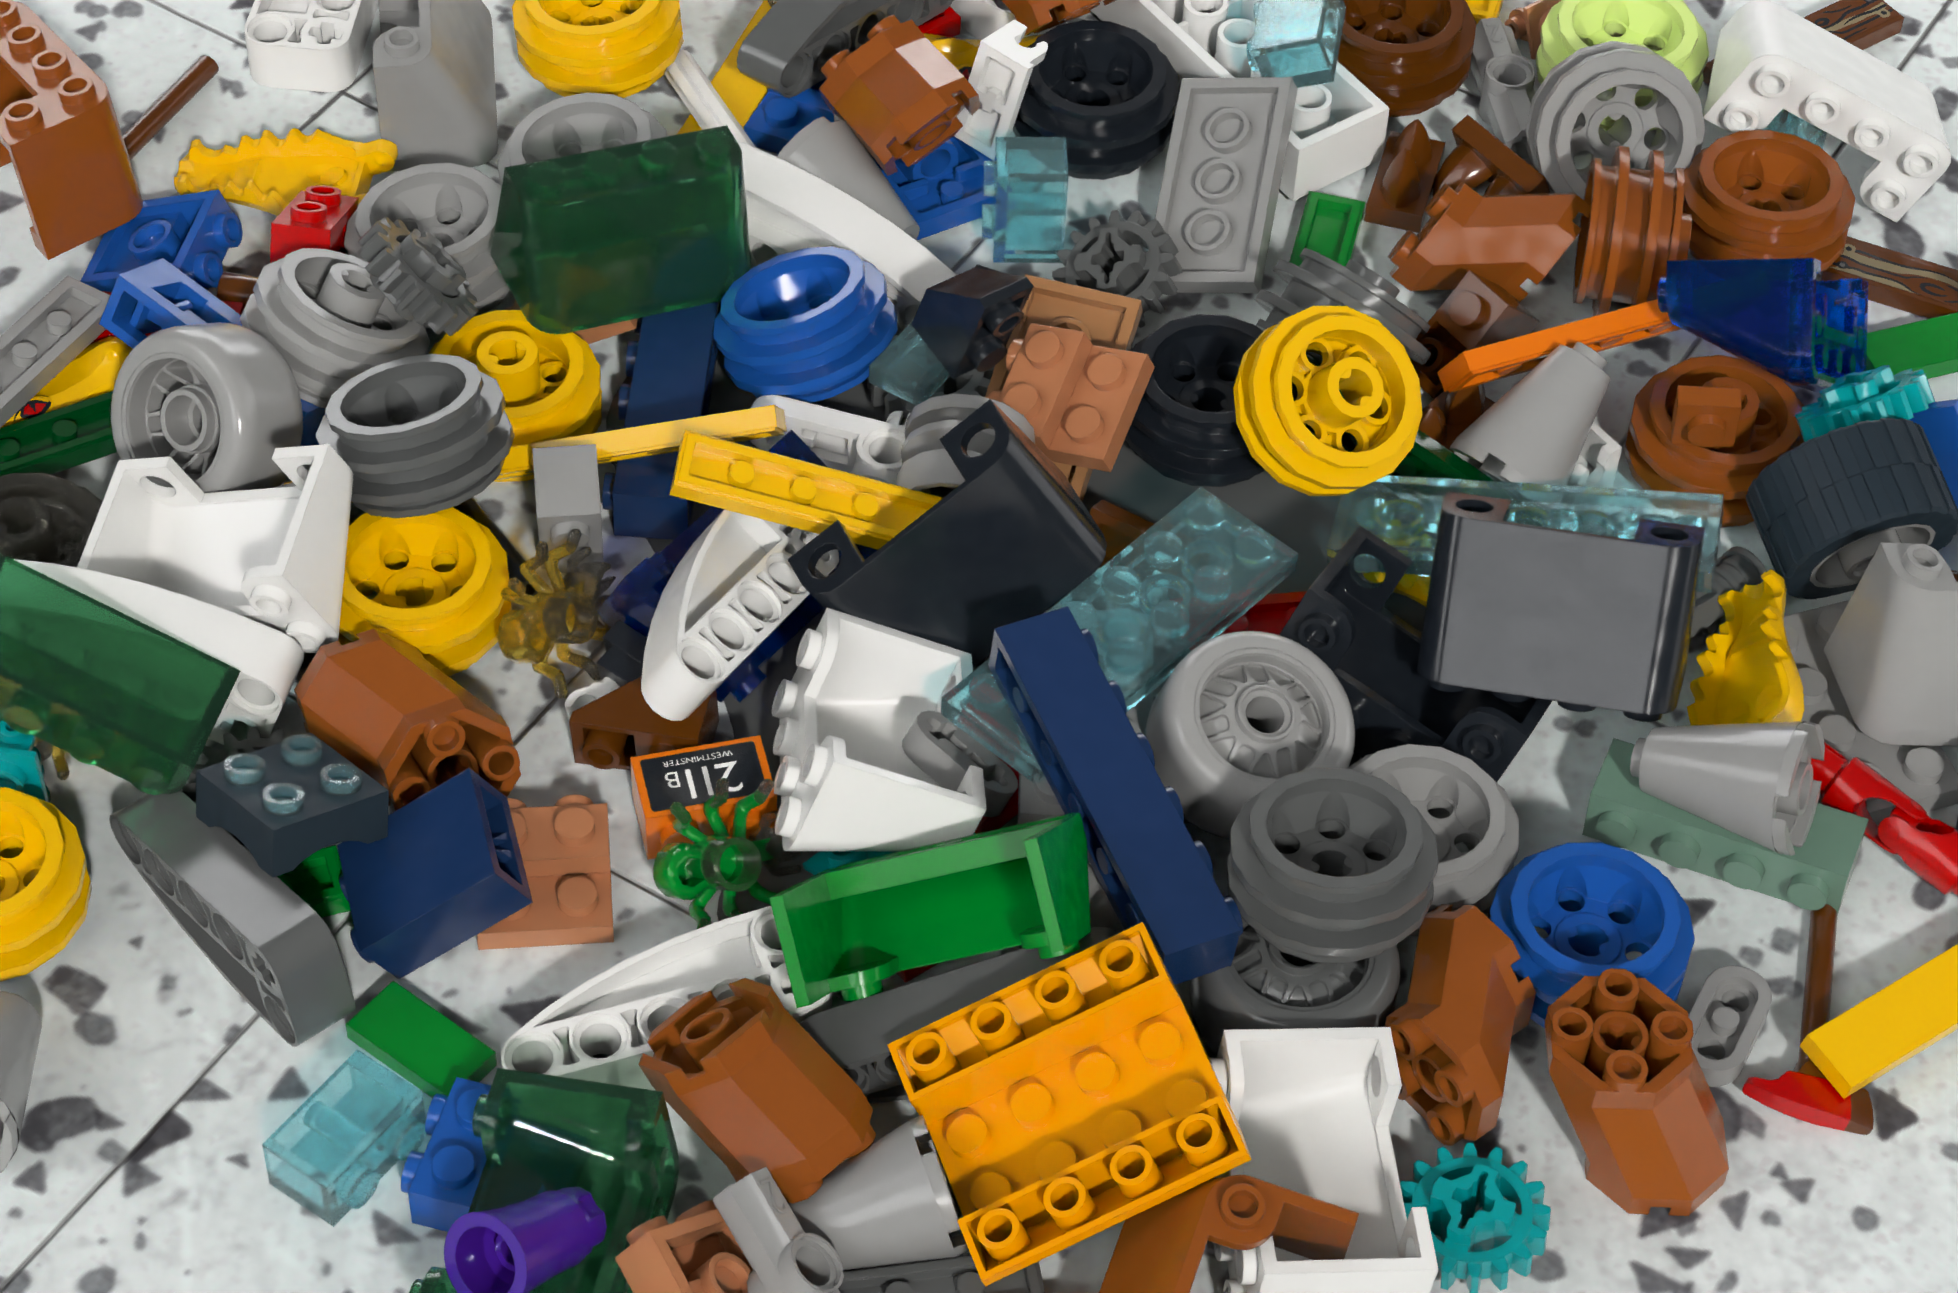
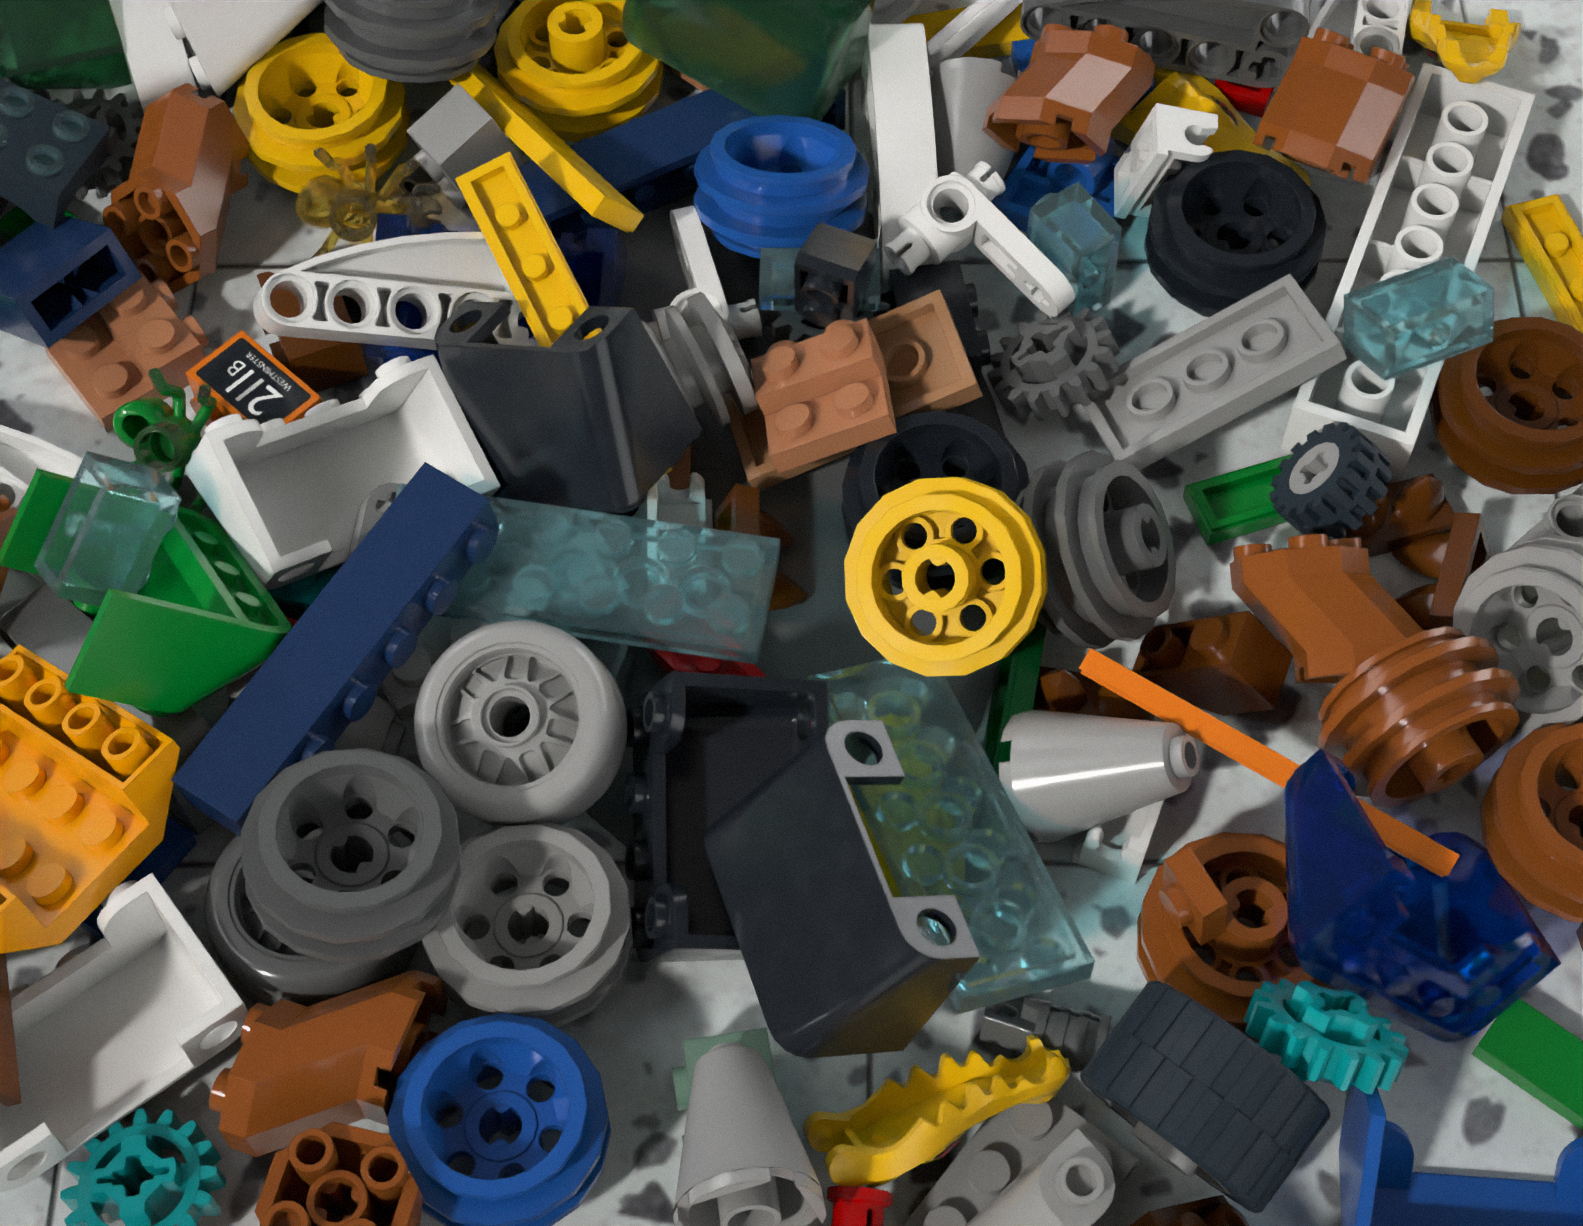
camera: 60 degrees right, 10 degrees up
none -> clear light blue brick [34,451,181,606]
none -> white piece [884,161,1075,317]
none -> black wheel [1269,422,1392,540]

